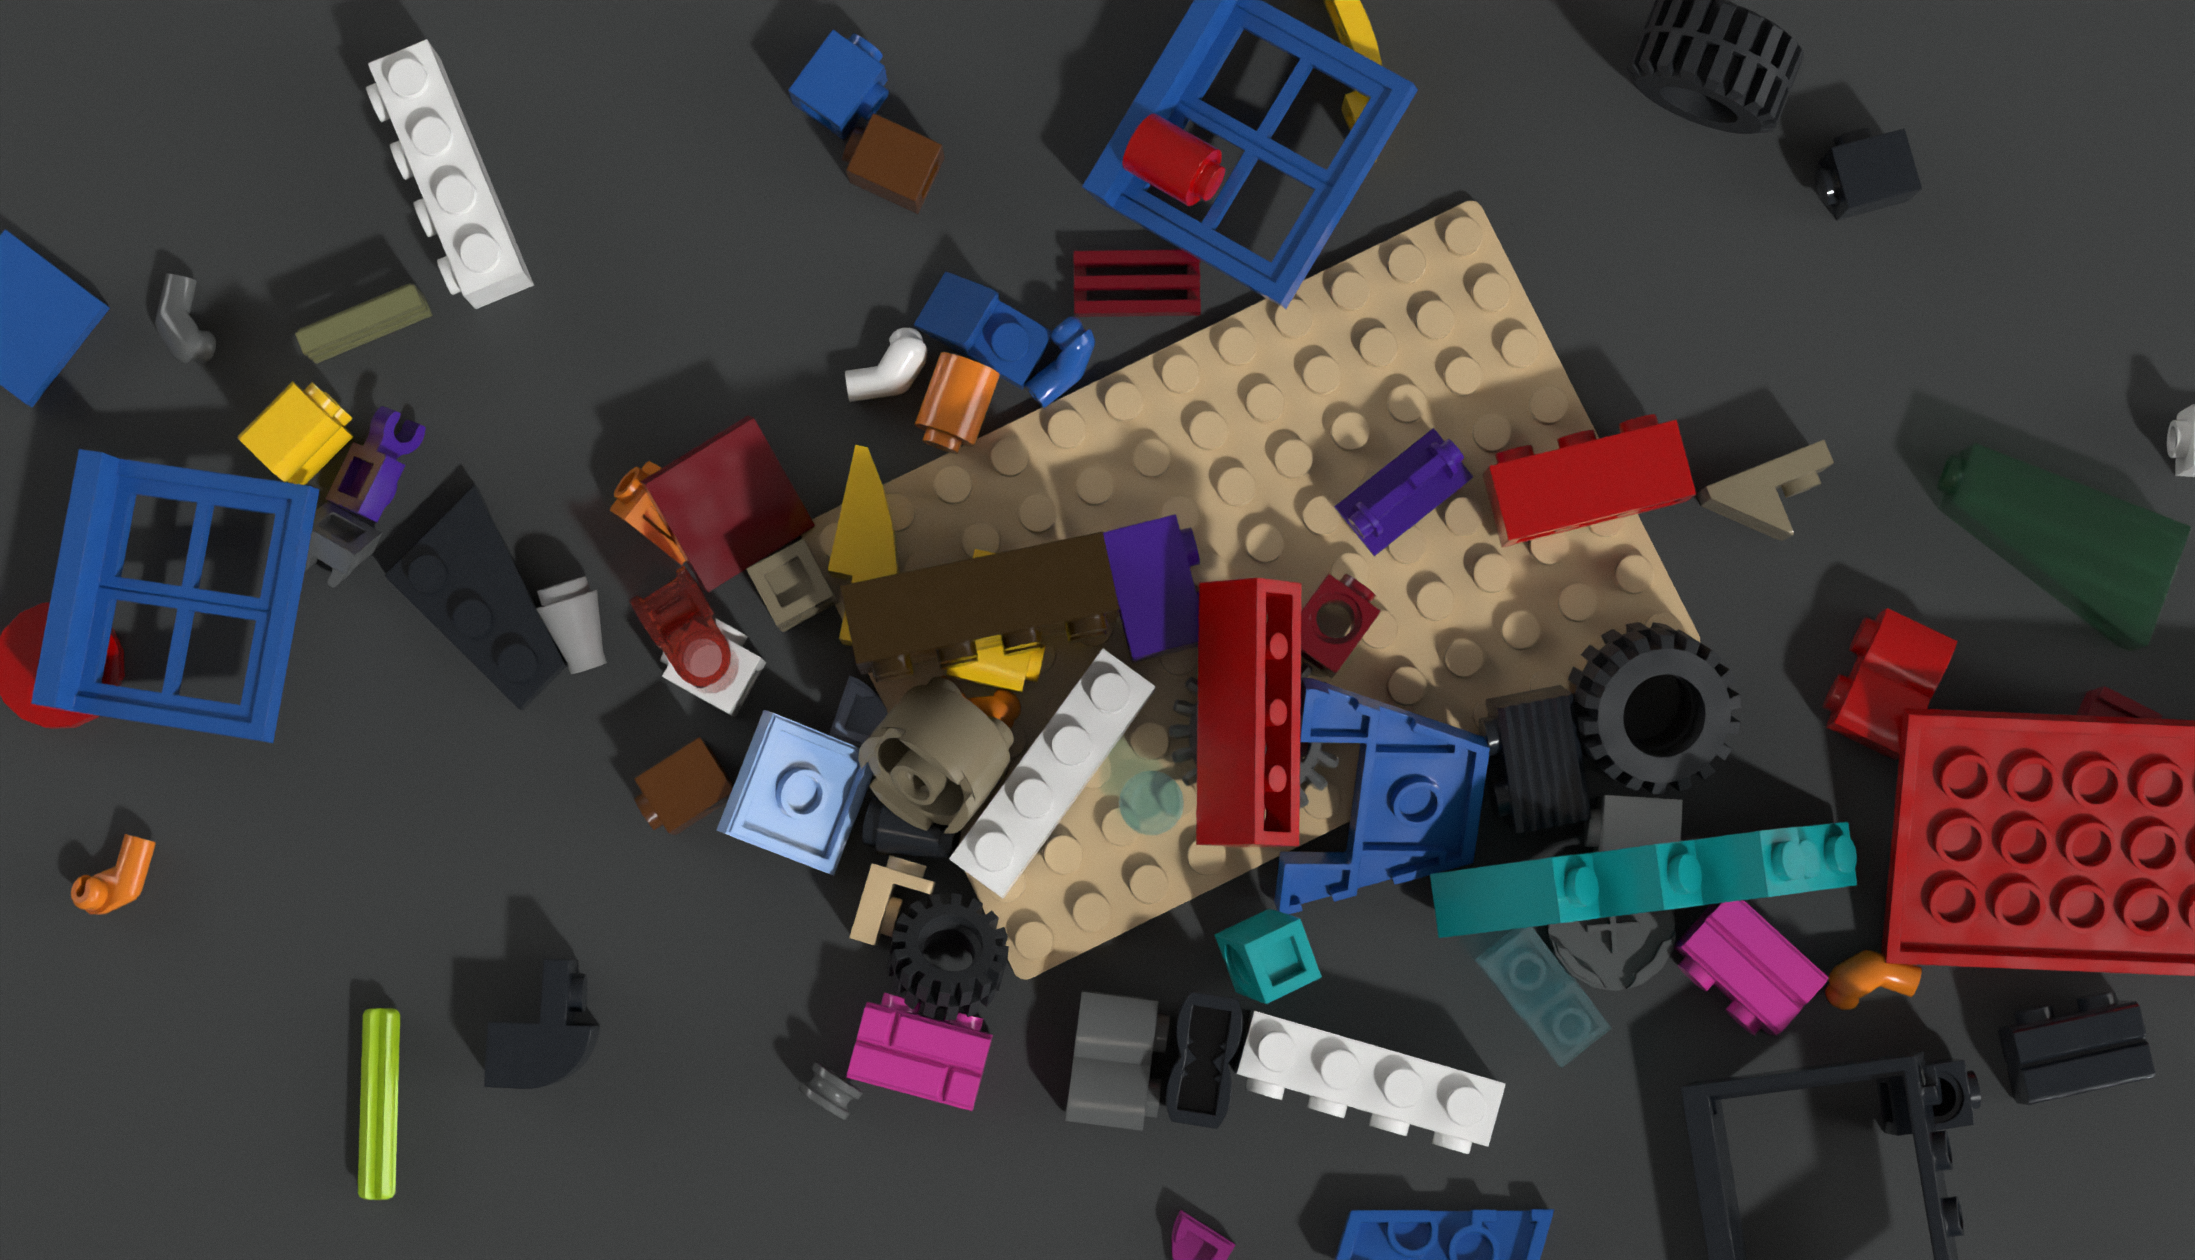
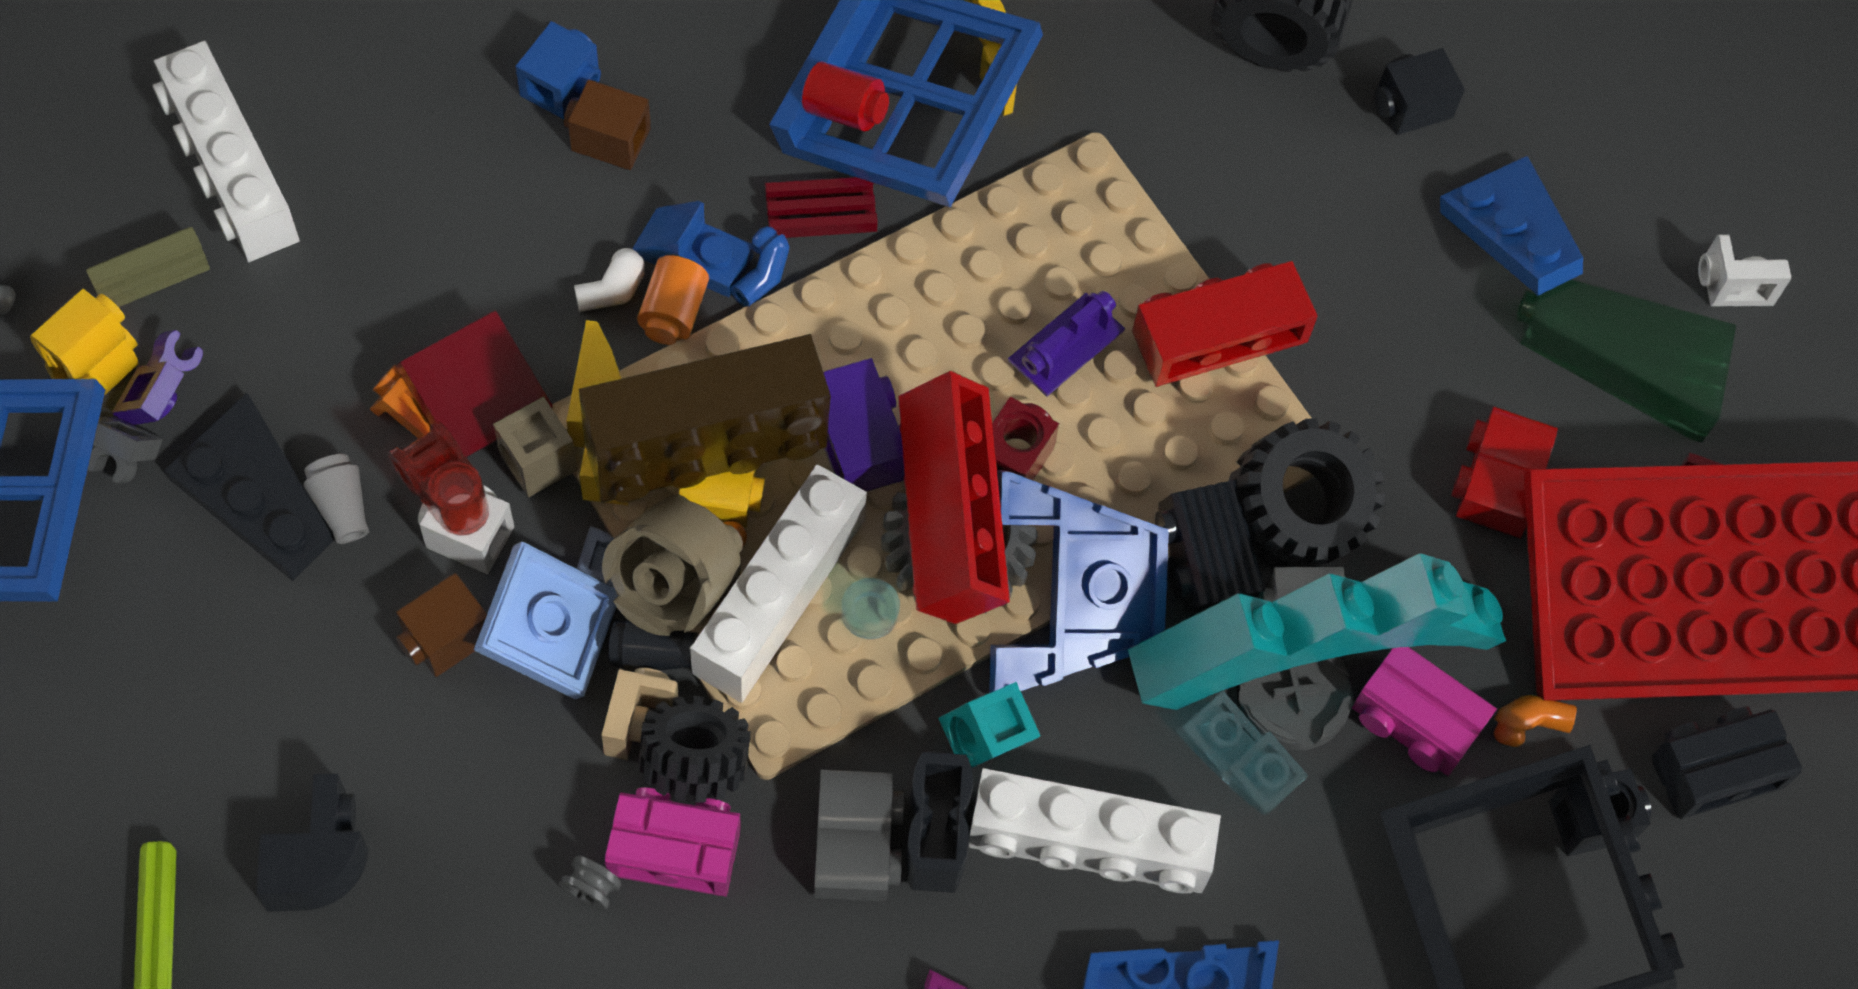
camera: 10 degrees left, 20 degrees down
dark tan slope [1696,440,1834,541] -> none
none -> blue wing [1440,156,1583,295]

